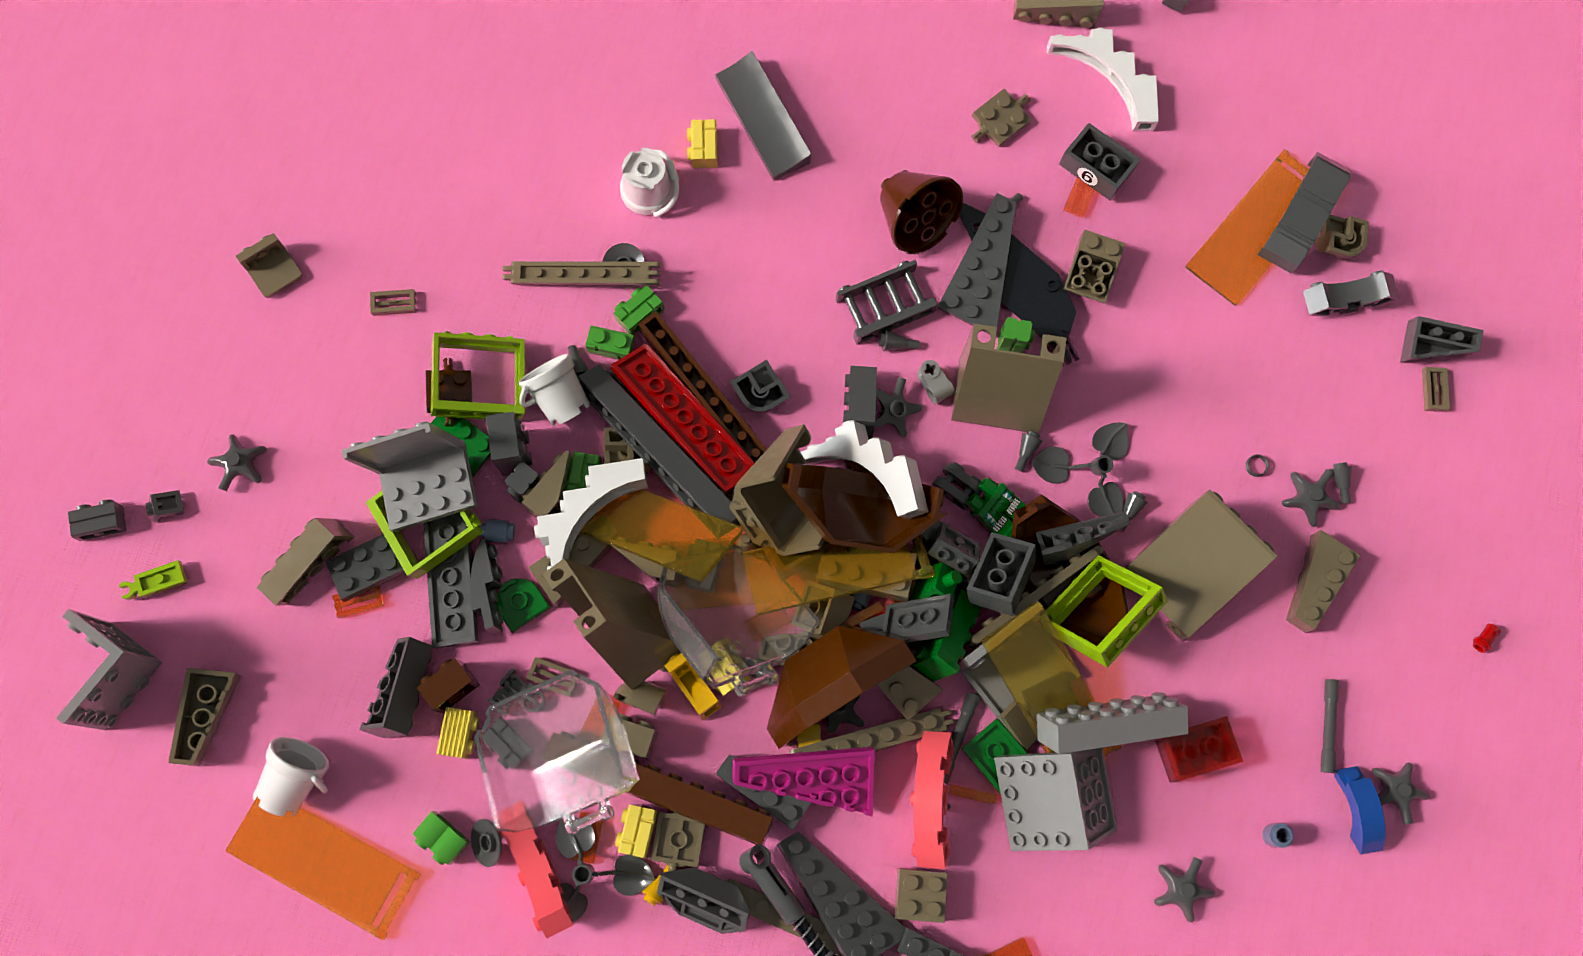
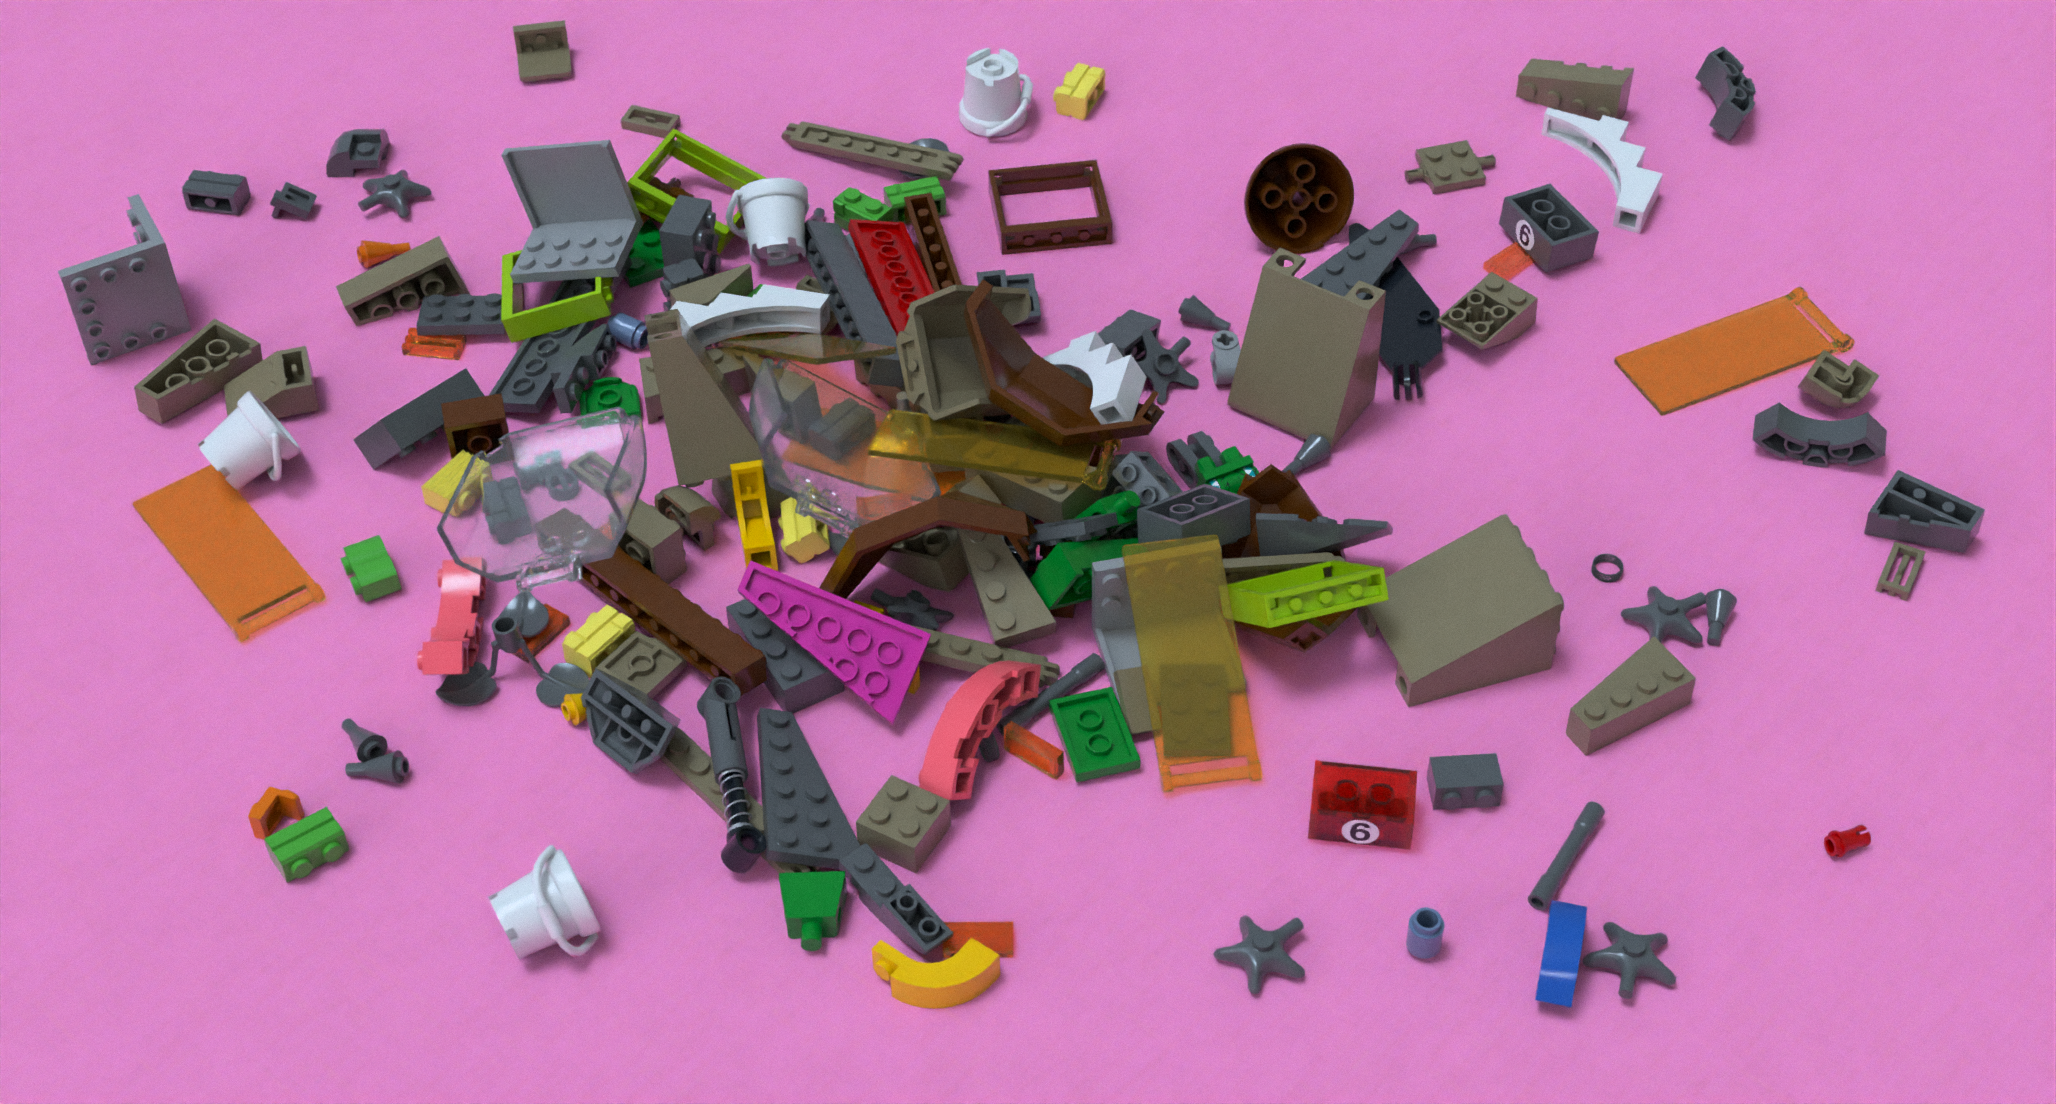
camera: 30 degrees right, 30 degrees down
lime plate [119,560,188,600] -> none
dark grey dish [471,819,502,867] -> none
dark grey arch [715,51,811,181] -> none
dark grey fence [835,260,937,345] -> none
light grey bracket [994,748,1117,851] -> none
dark grey plant [1032,422,1128,517] -> none
light grey brick [1037,692,1188,754] -> none
dark grey cone [1120,491,1148,532] -> none
dark grey windscreen [1257,152,1351,273] -> none
none -> dark tan slope [224,346,319,419]
none -> dark grey brick [326,129,390,177]
none -> orange cone [357,240,411,268]
none -> reddish brown window [988,160,1112,255]
none -> dark grey brick [1427,753,1504,810]

